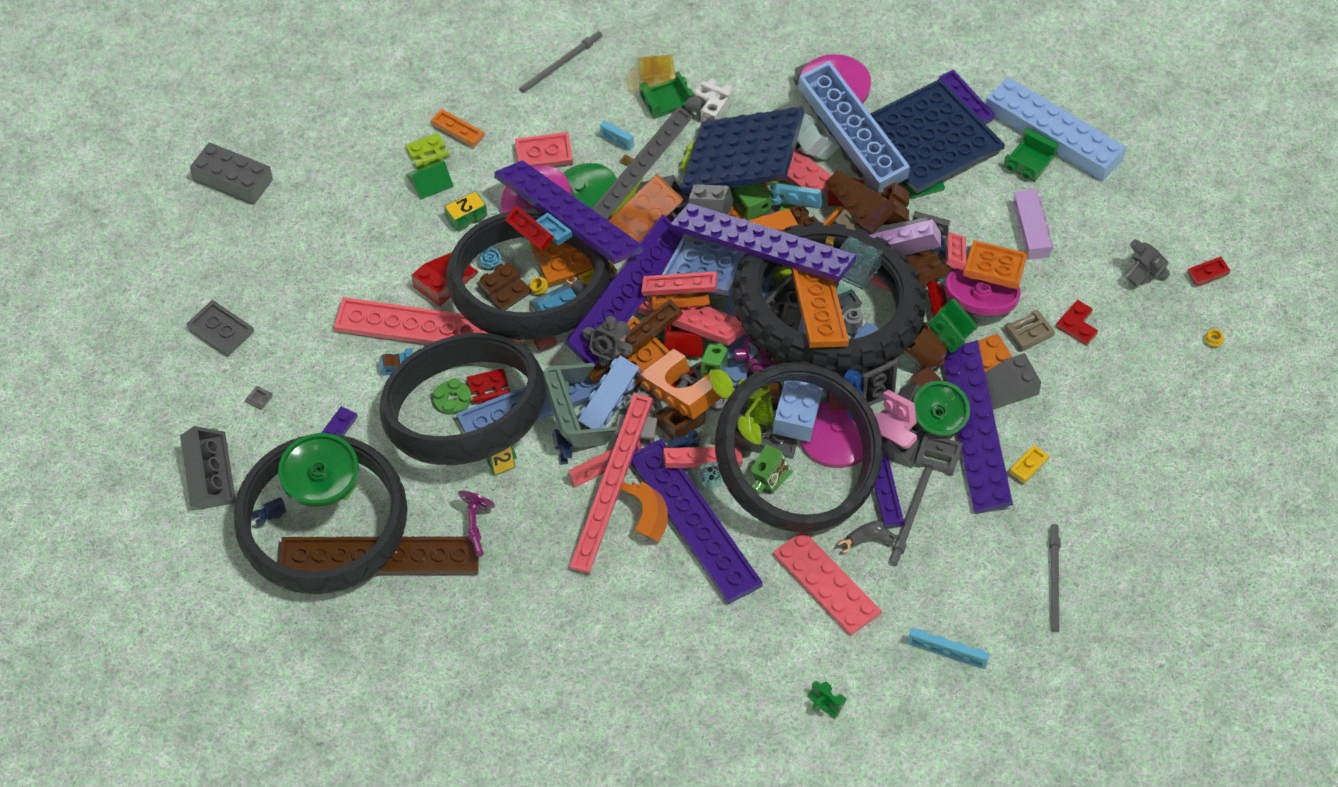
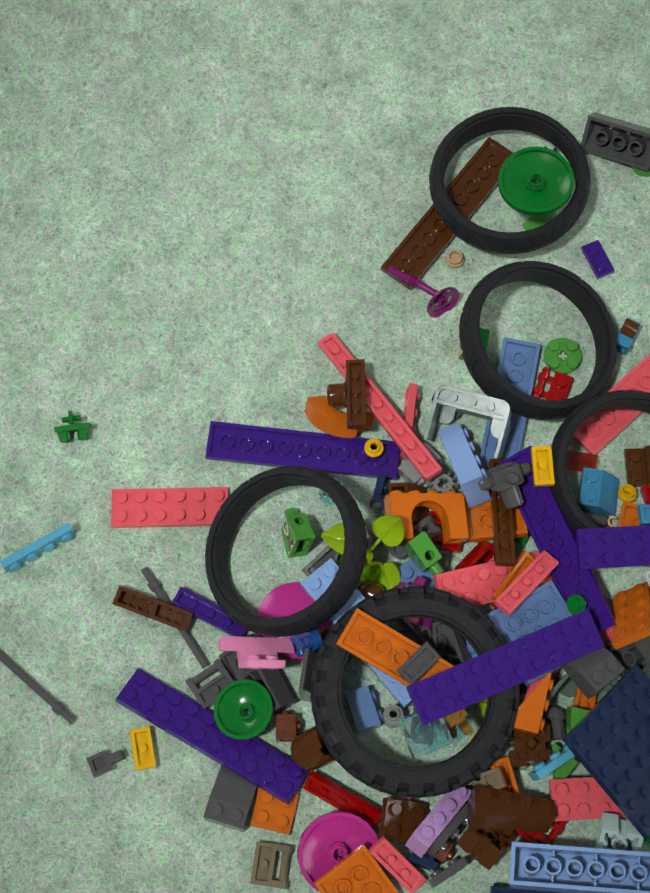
camera: 125 degrees right, 15 degrees up
coral plate [663,446,743,468] -> none
dark grey arm [837,520,898,552] -> none
green panel [927,298,978,353] -> none
none -> dark grey plate [86,750,125,778]
none -> reddish brown slope [112,585,193,632]
none -> reddish brown plate [327,359,367,429]
none -> yellow plate [364,438,383,458]
none -> dark grey tile [396,641,441,685]
none -> tan plate [445,250,464,268]
none -> yellow plate [530,446,555,487]
none -> green plate [566,594,586,614]

